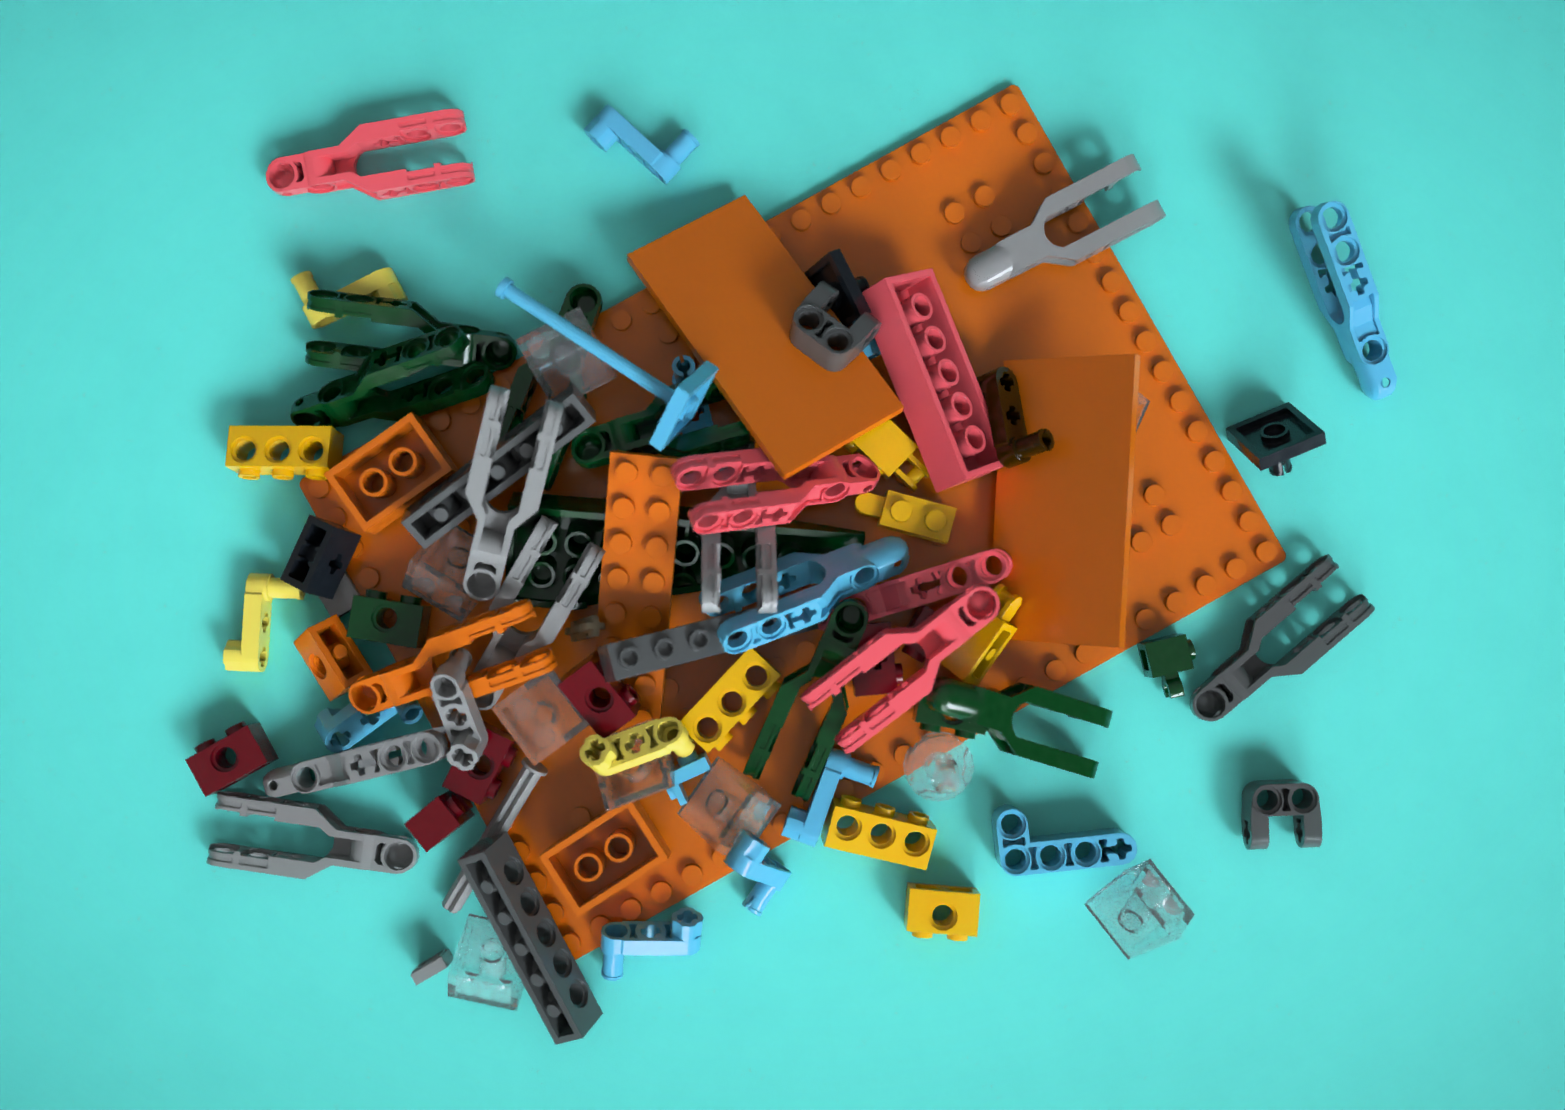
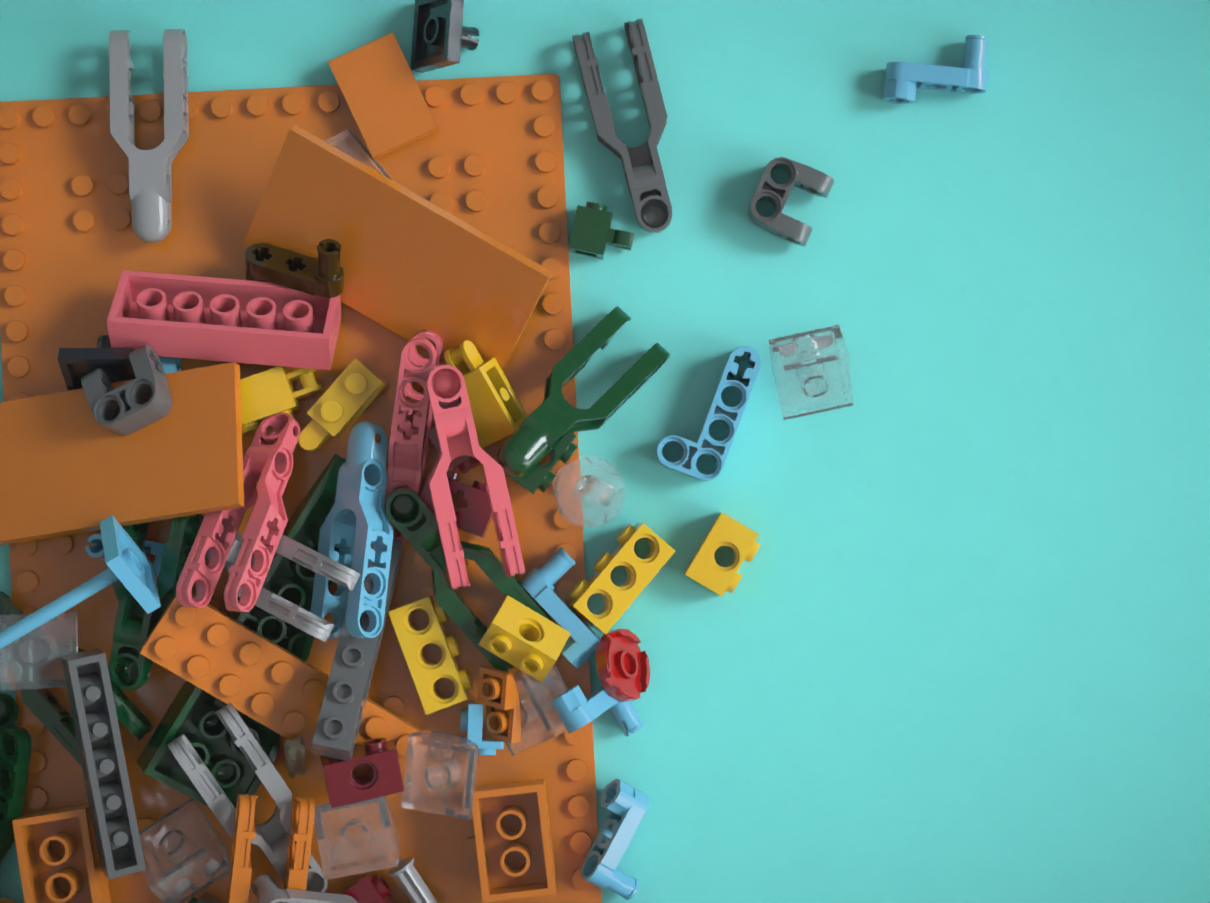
camera: 65 degrees left, 0 degrees up
light grey piece [463,384,565,601] -> none
light yellow beam [579,716,695,776] -> none
none -> orange tile [328,32,439,160]
none -> orange slope [477,666,521,744]
none -> yellow brick [478,595,571,682]
none -> red tile [596,629,650,702]
none -> medium azure beam [883,35,988,104]

